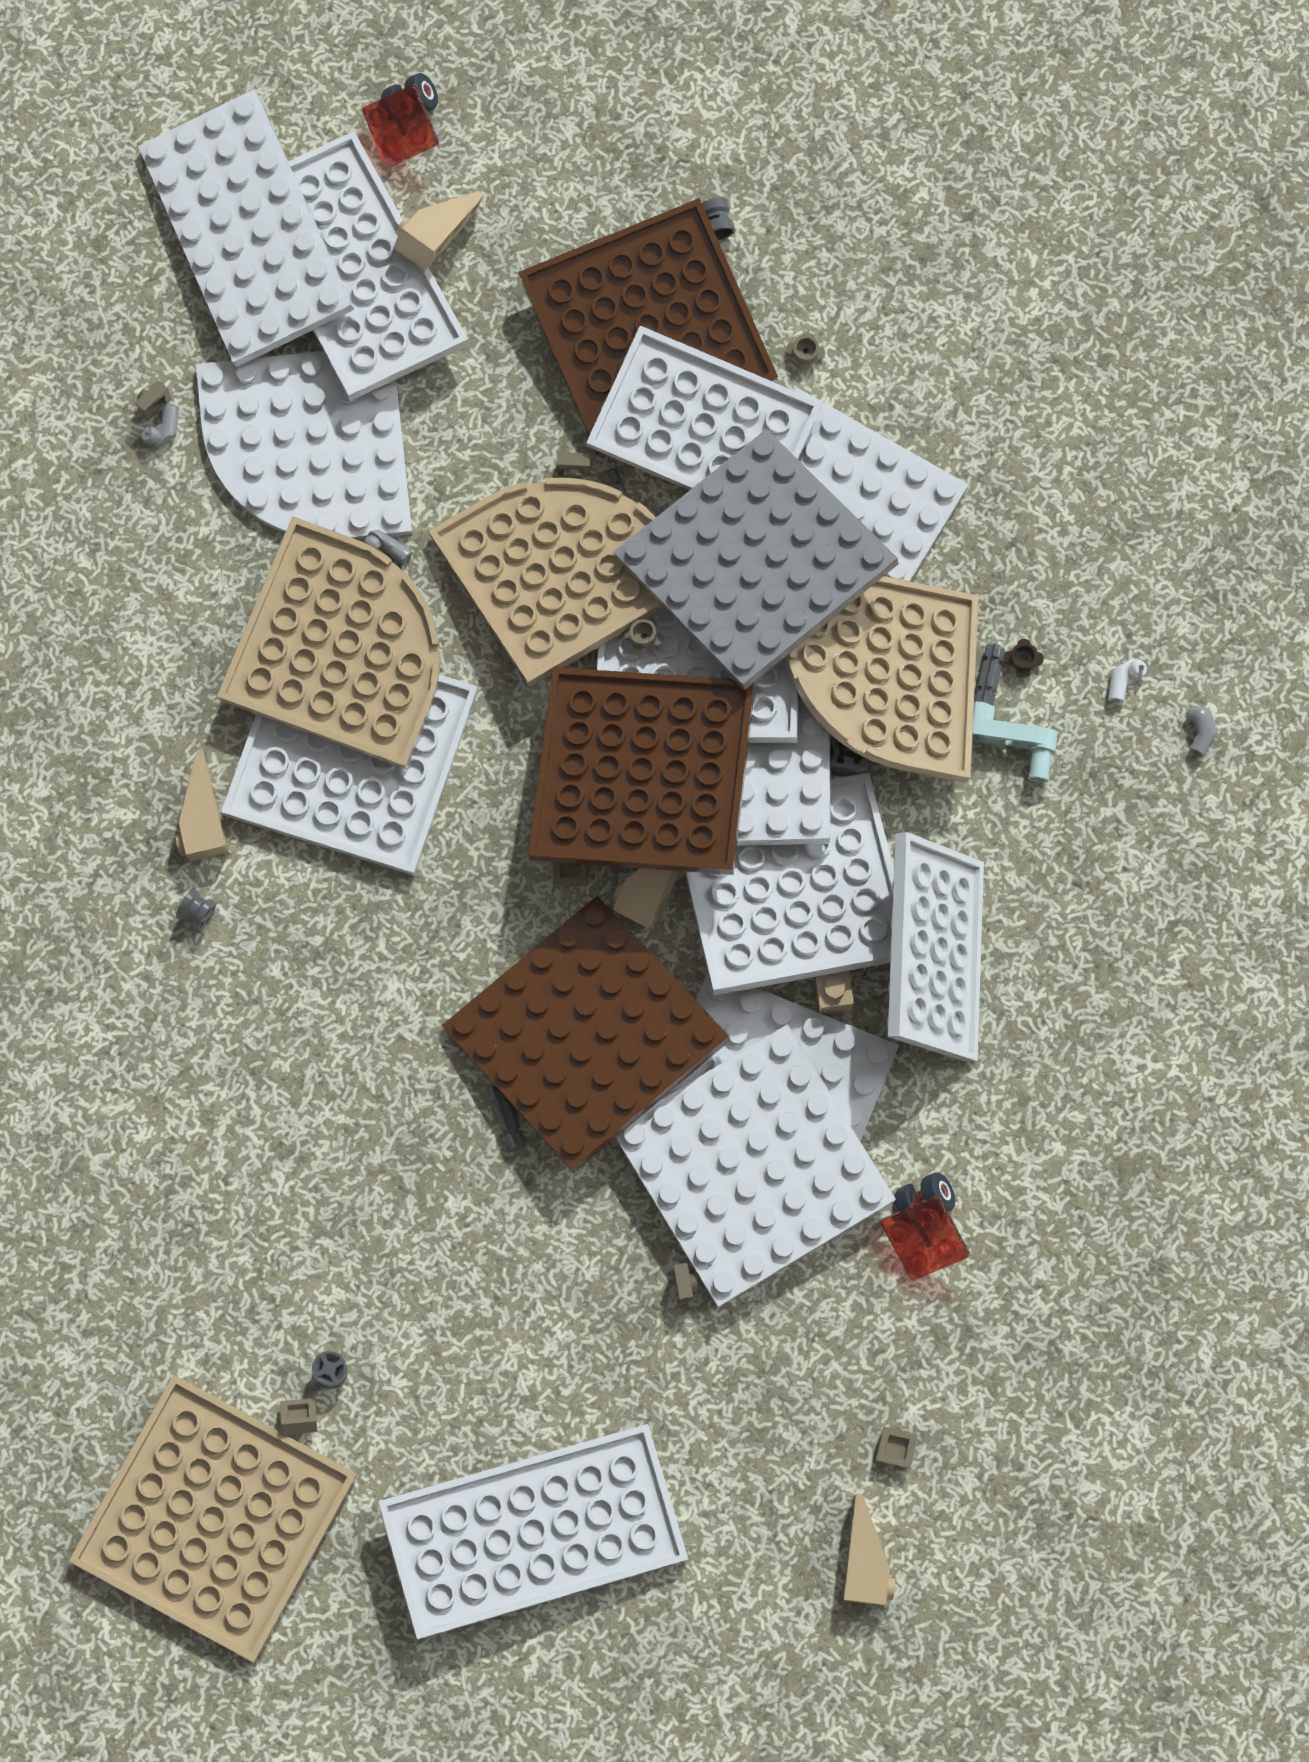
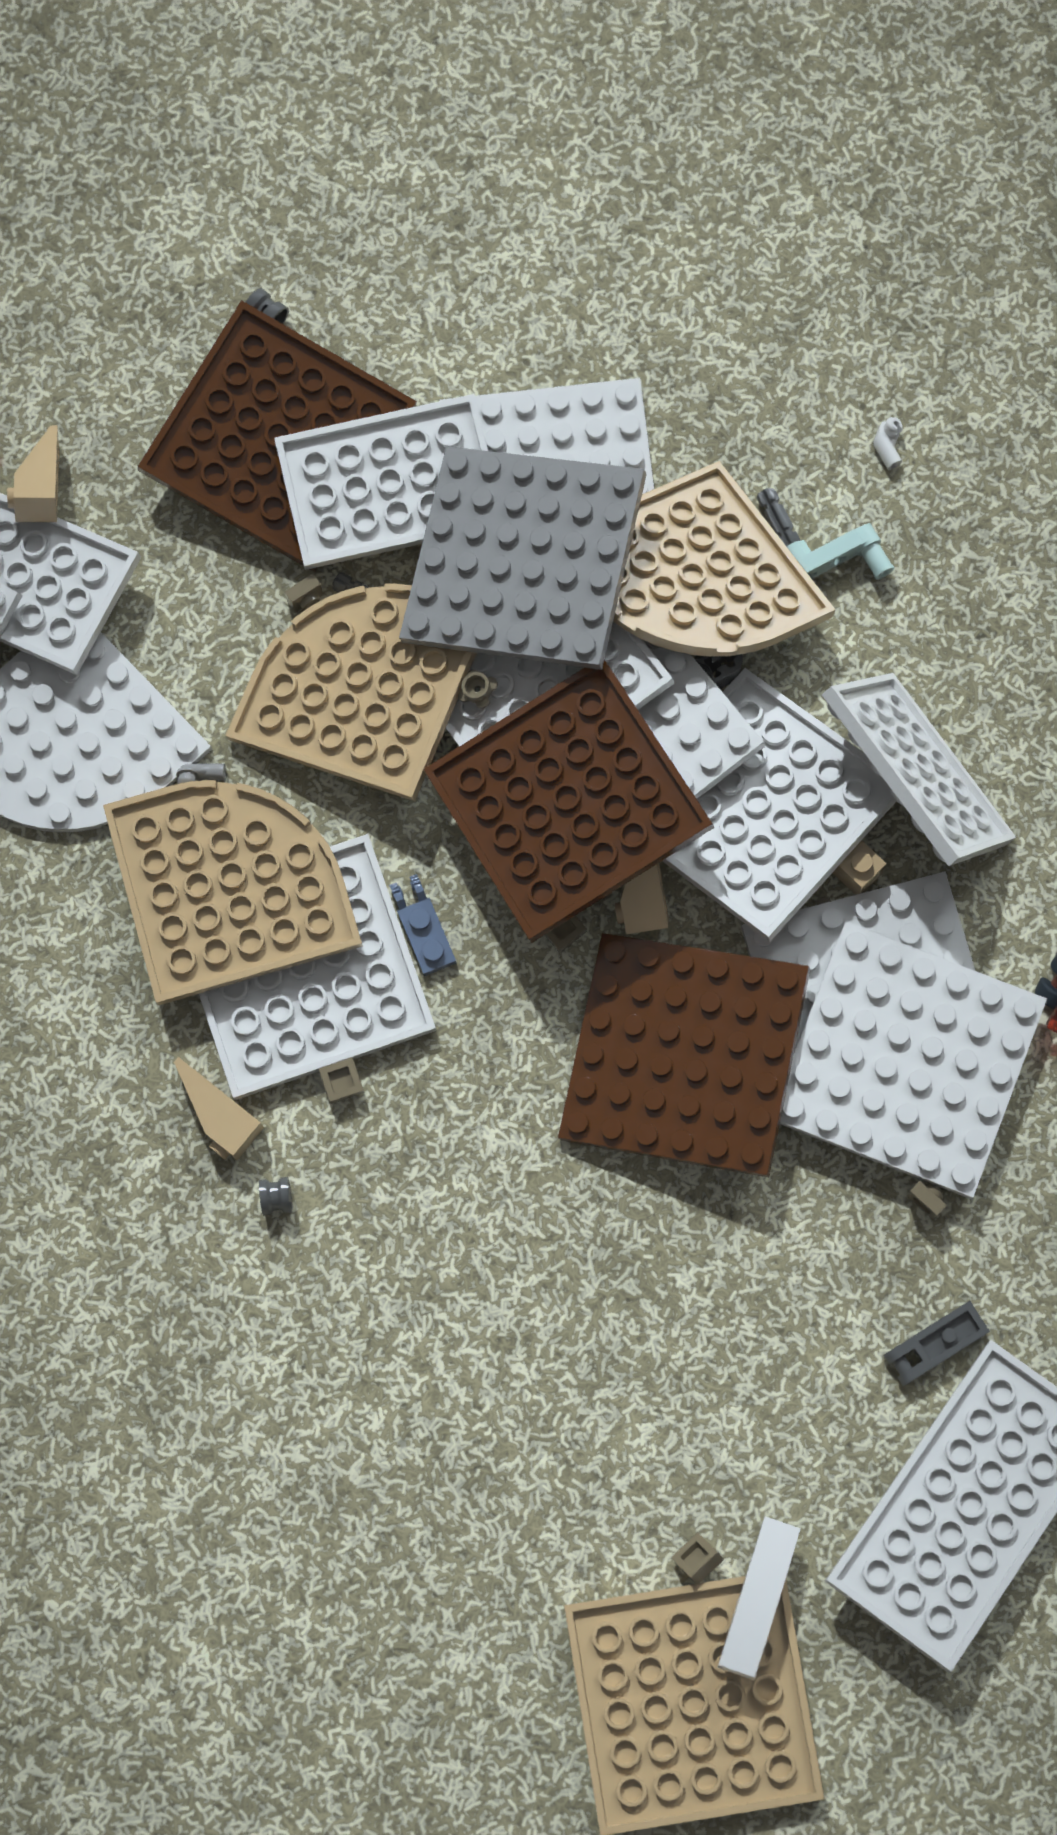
camera: 30 degrees left, 0 degrees up
dark grey wheel [312,1351,348,1389] -> none
dark grey axle [489,1086,526,1150] -> none
dark tan plate [786,332,825,370] -> none
dark brown plate [1003,639,1044,678] -> none
light grey arm [1187,706,1217,757] -> none
none -> dark tan plate [319,1057,365,1104]
none -> sand blue hinge [389,874,457,976]
none -> white slope [717,1516,800,1680]
none -> dark grey plate [883,1301,990,1386]

